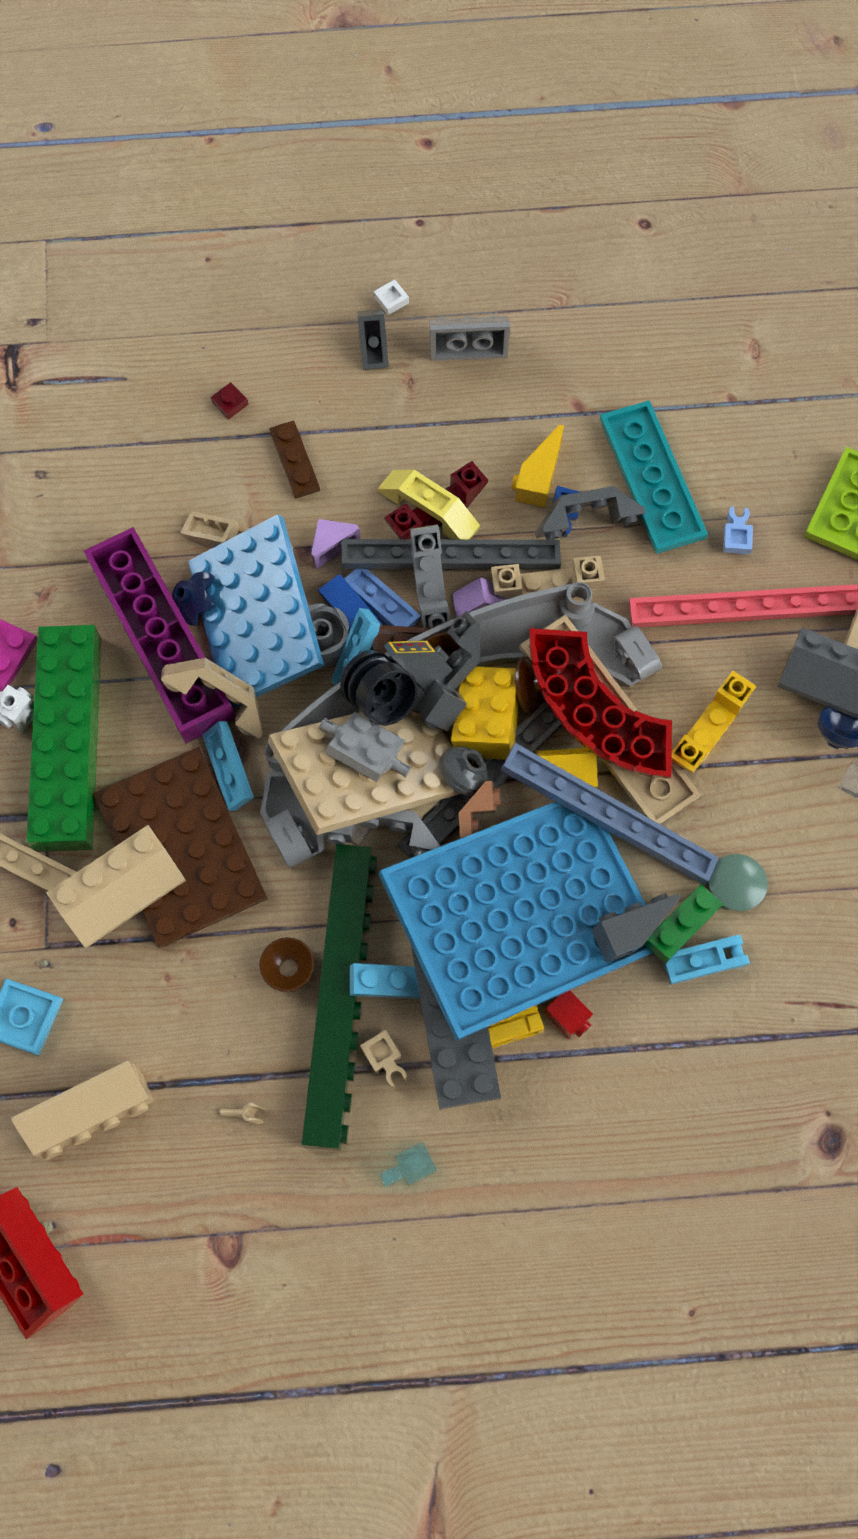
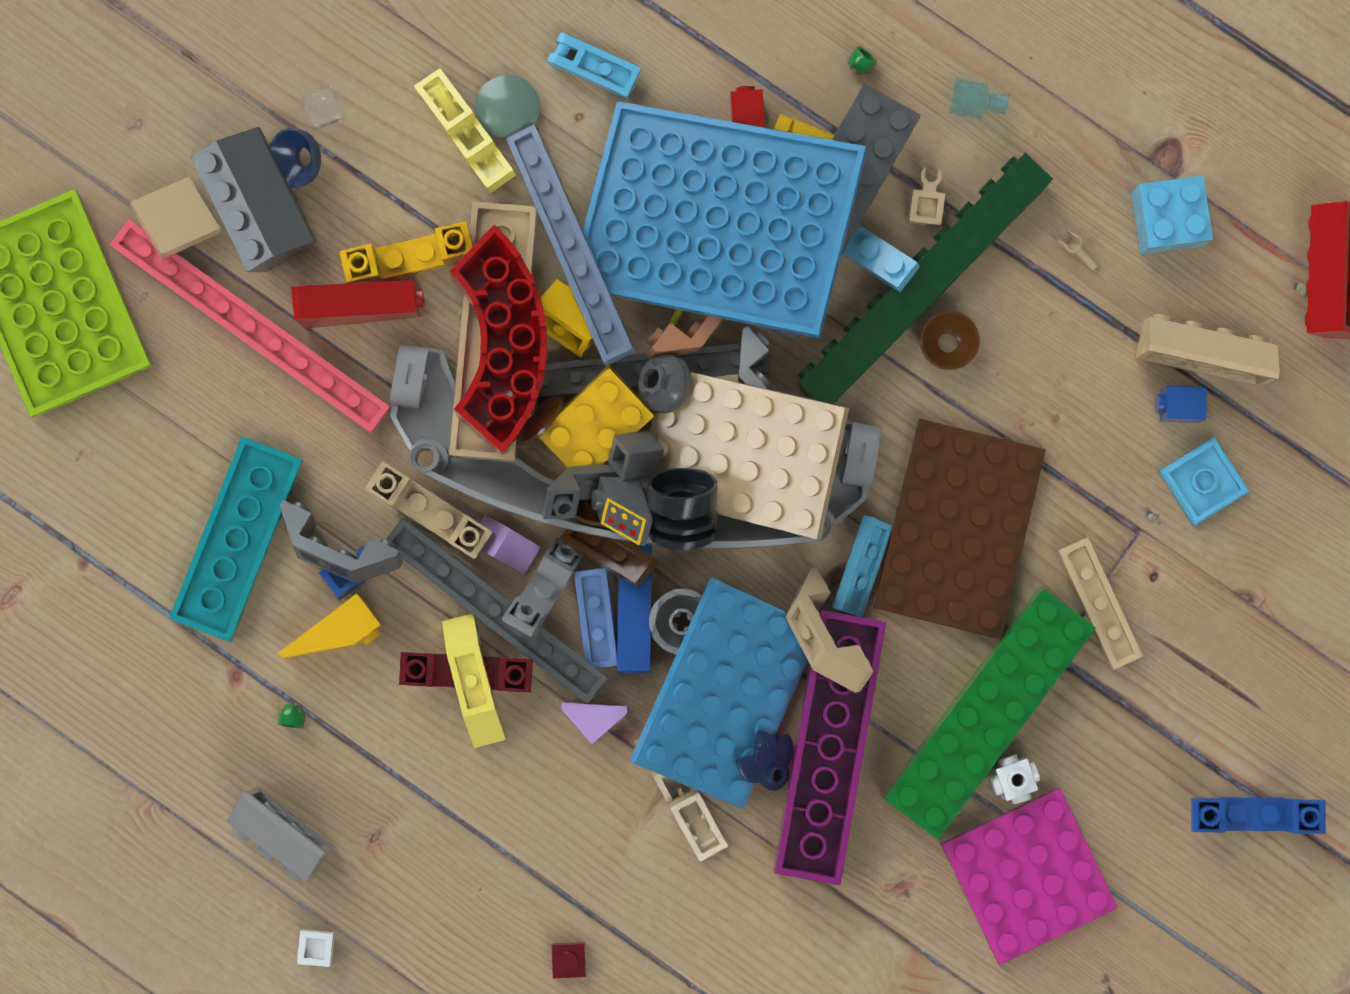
camera: 140 degrees left, 15 degrees up
tan slope [46,825,186,948] -> none
reddish brown plate [269,420,320,499] -> none
light grey plate [319,712,412,782] -> none
medium azure plate [331,608,380,686] -> none
dark grey slope [357,309,389,370] -> none
dark grey slope [592,893,681,963] -> none
green plate [644,885,723,964] -> none
light blue plate [723,507,753,554] -> none
none -> green hinge [277,704,305,729]
none -> red slope [291,280,425,329]
none -> light yellow slope [414,68,516,193]
none -> green hinge [848,46,877,75]
none -> medium azure brick [1131,176,1213,255]
none -> blue brick [1155,386,1207,423]

